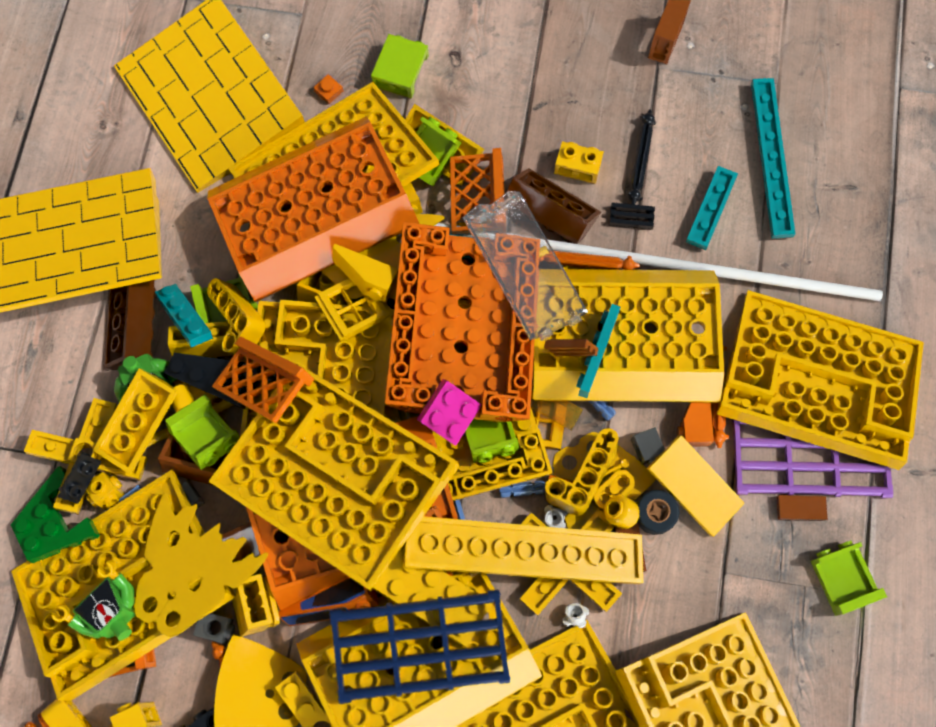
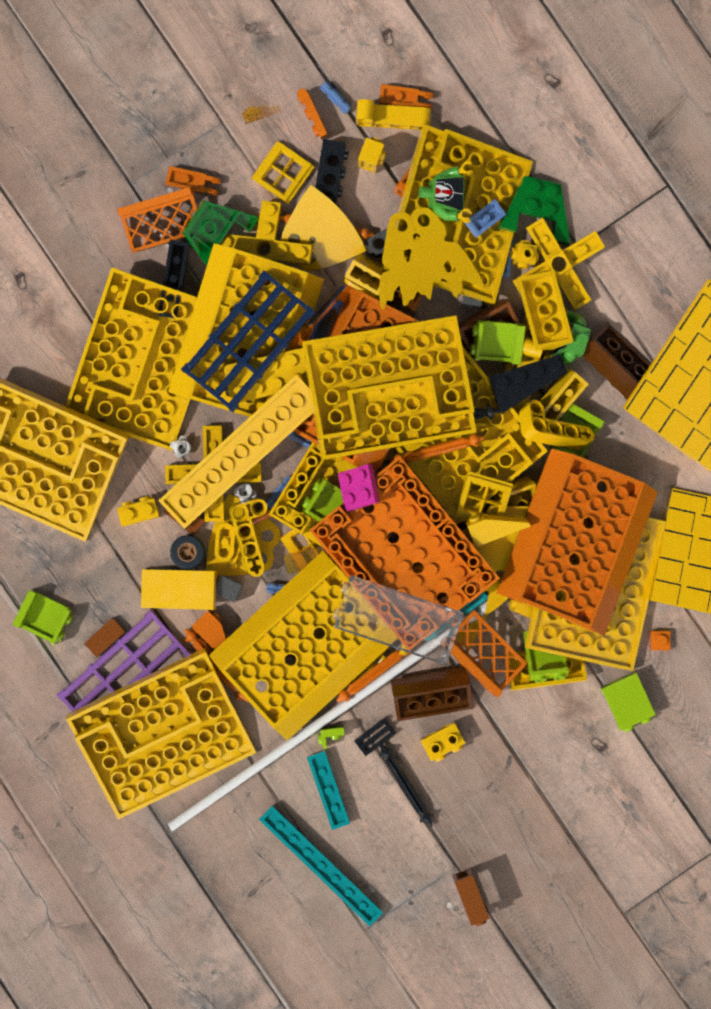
camera: 130 degrees right, 15 degrees up
black hinge [57,452,102,504] -> none
teal plate [155,283,213,347] -> none
orange fence [212,336,314,424] -> none
dark orange tile [544,339,598,356] -> none
teal plate [576,304,621,399] -> none
yellow head [604,495,640,529] -> none
none -> yellow brick [117,496,161,527]
none -> lime bracket [318,725,345,749]
none -> orange wheel [389,434,484,463]
none -> medium blue plate [464,199,507,238]

